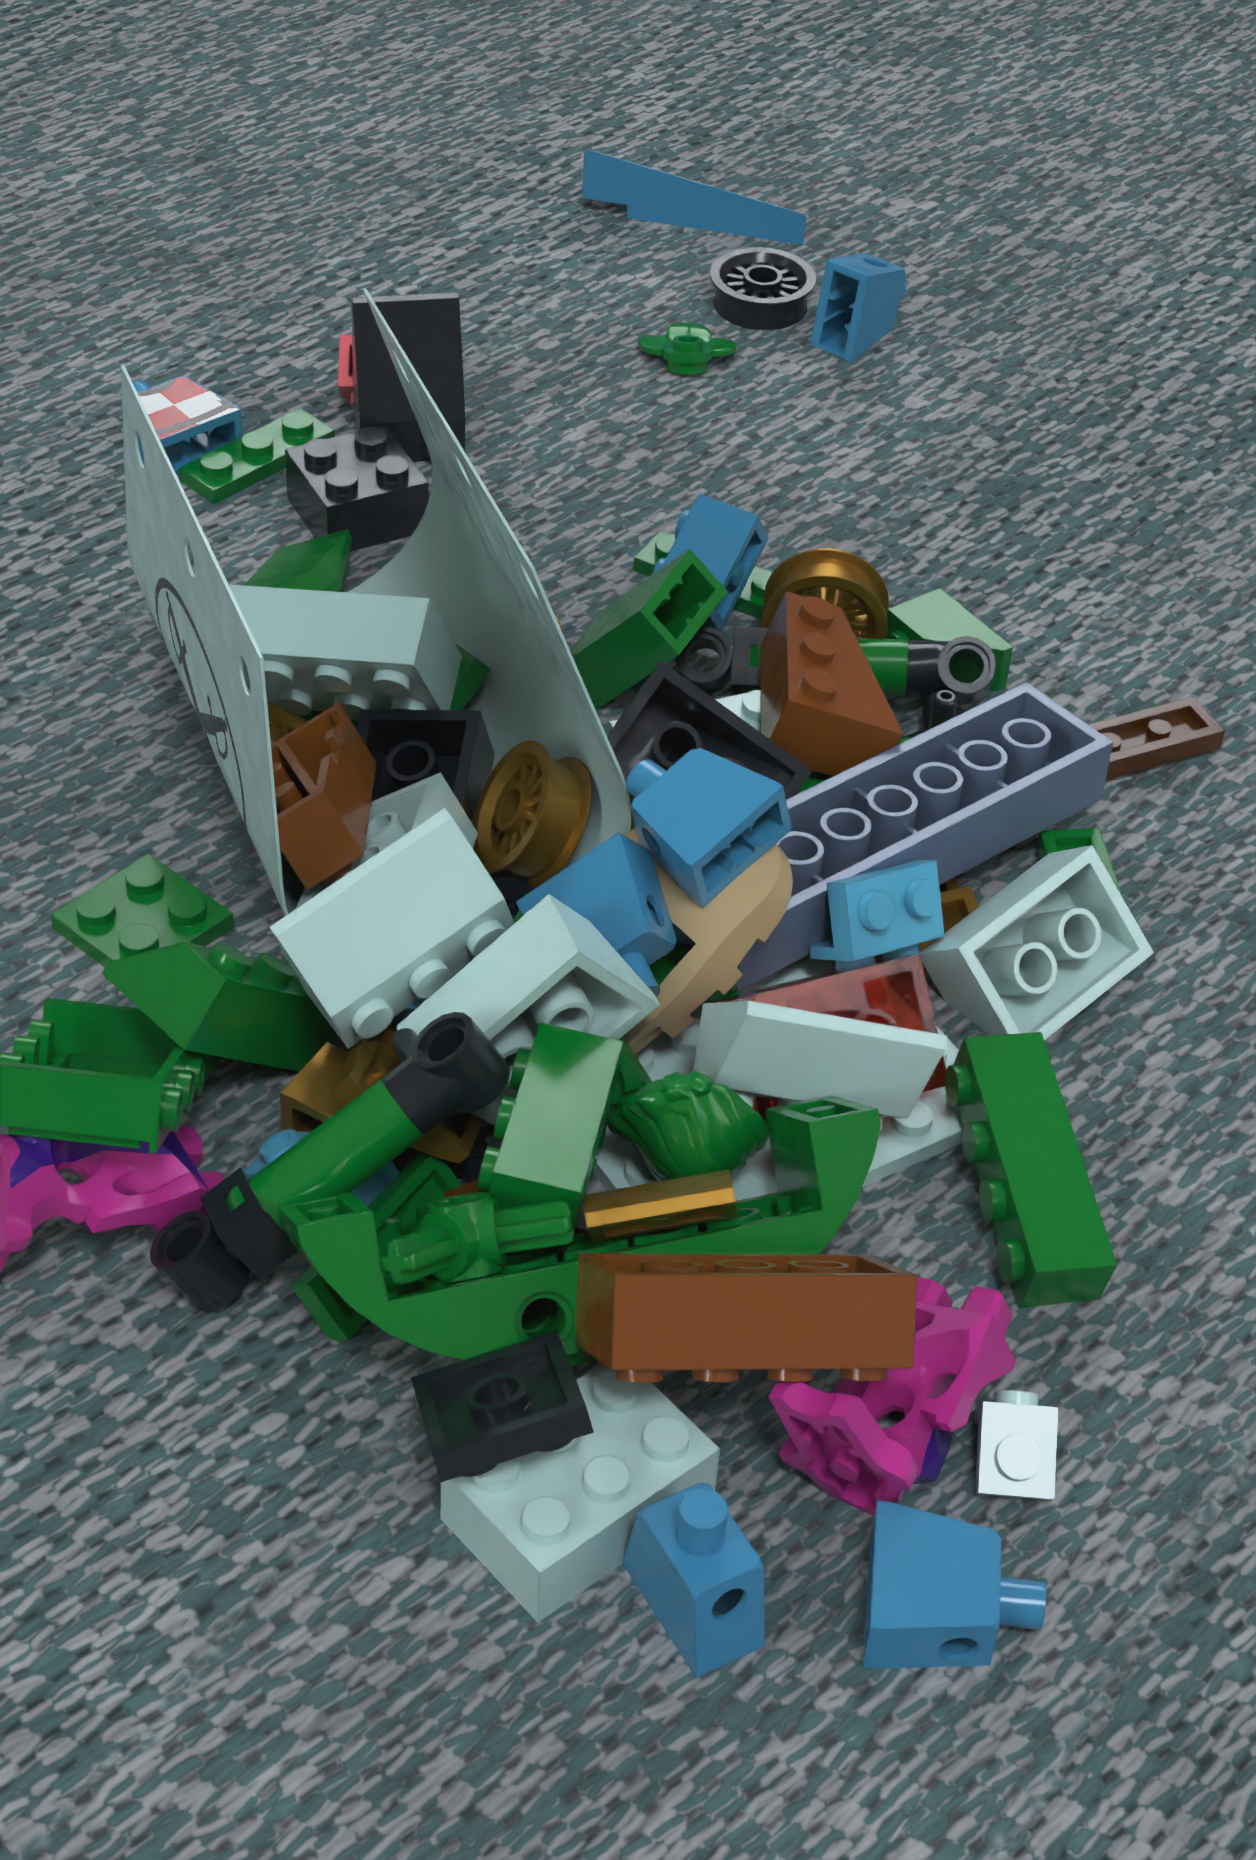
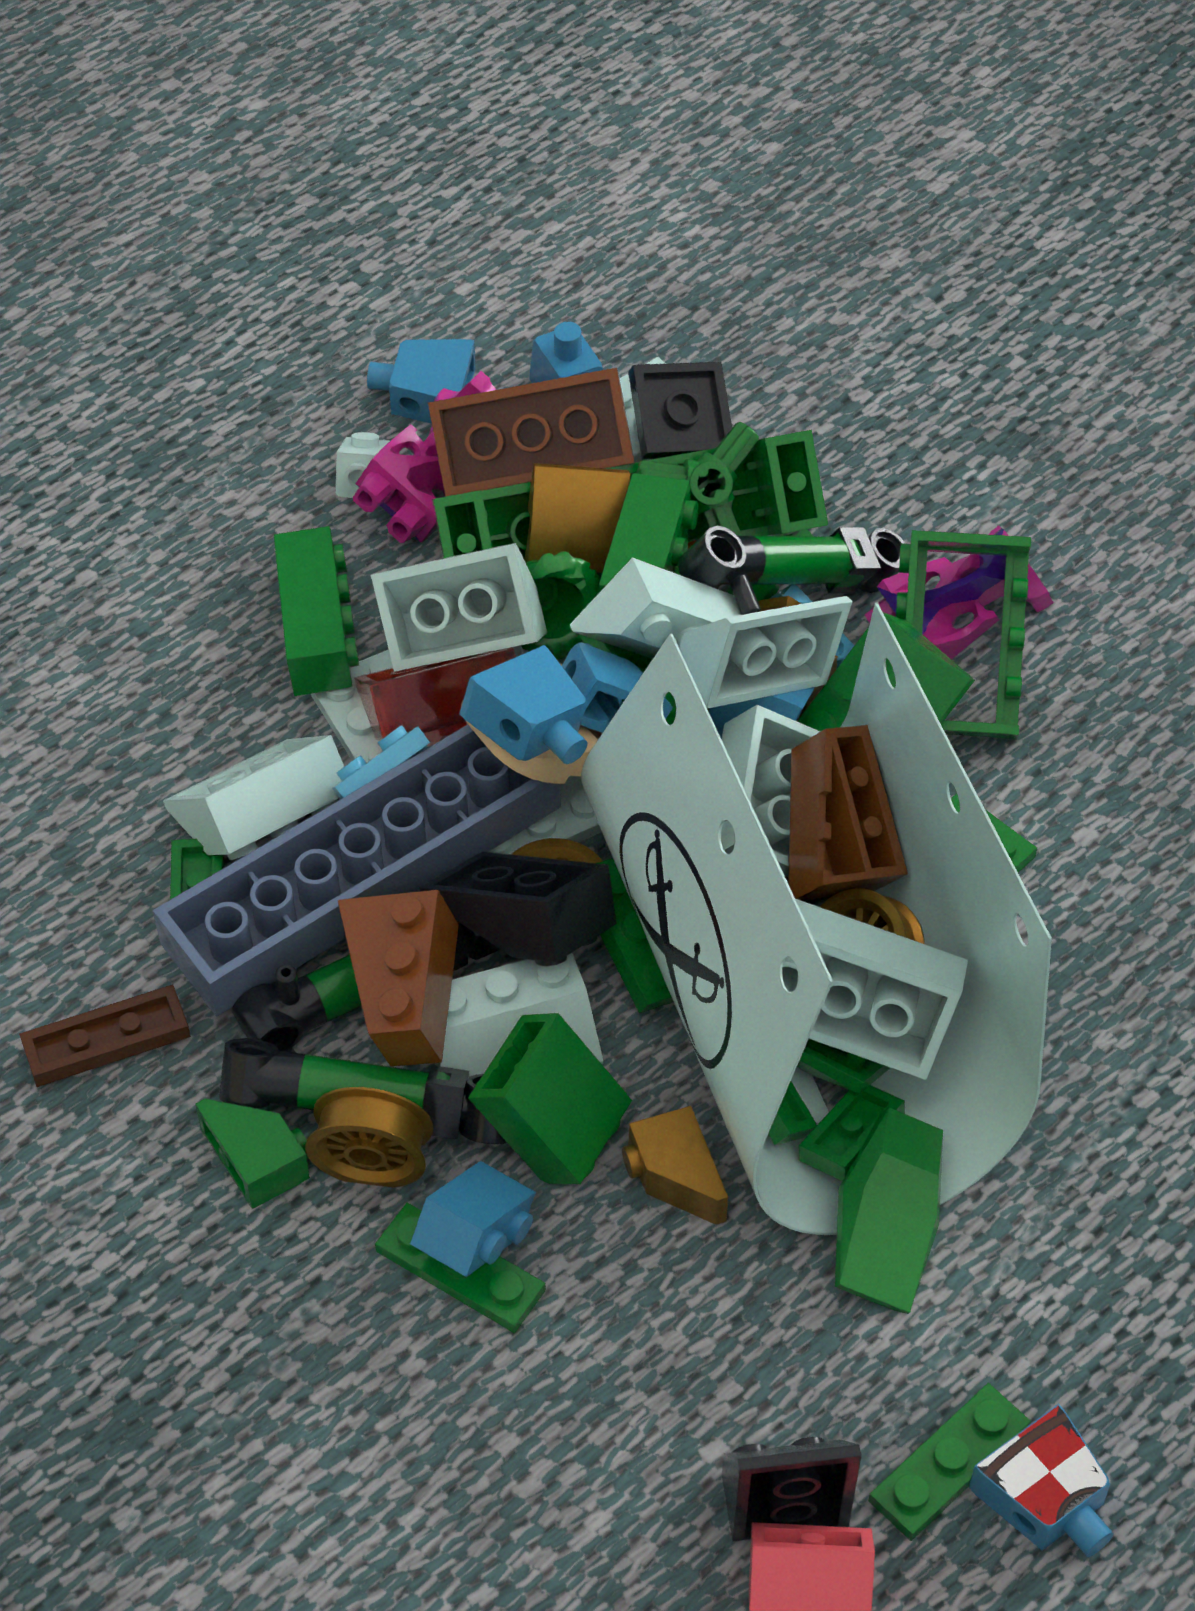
camera: 175 degrees left, 10 degrees up
black brick [285,425,429,552] -> none

